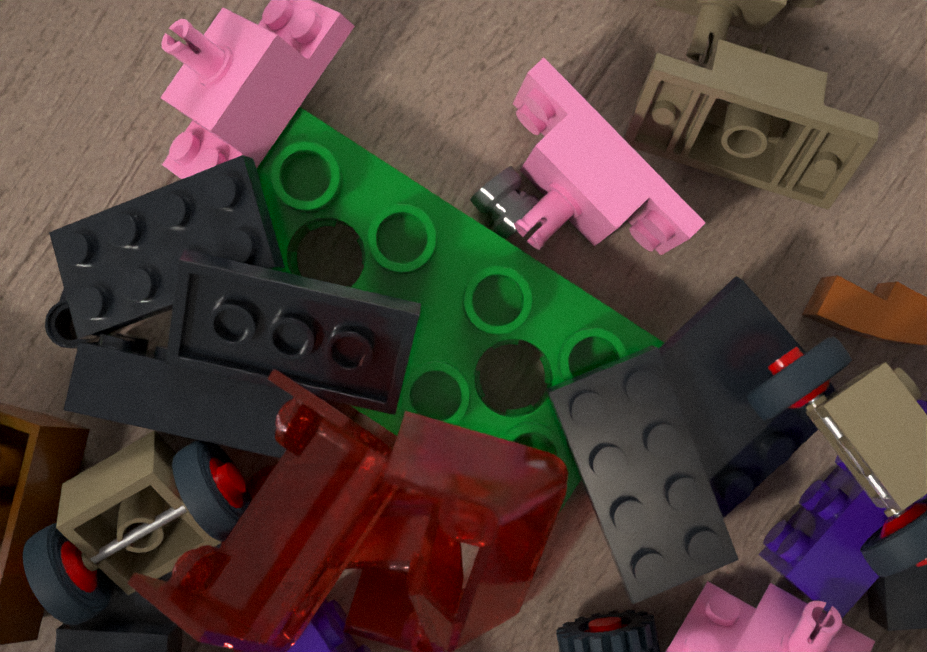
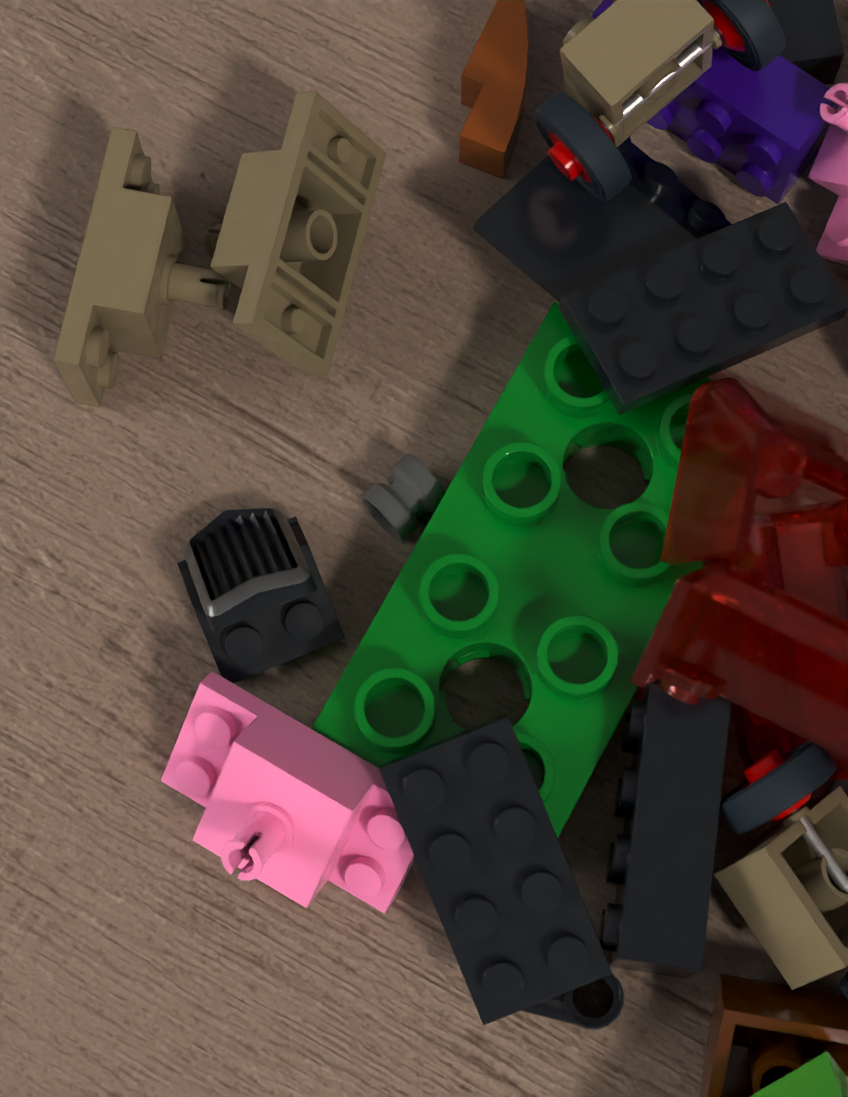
camera: 90 degrees left, 15 degrees down
black plate [165,249,421,415] -> none
bright pink brick [513,57,706,255] -> none
none -> black piece [177,508,345,683]

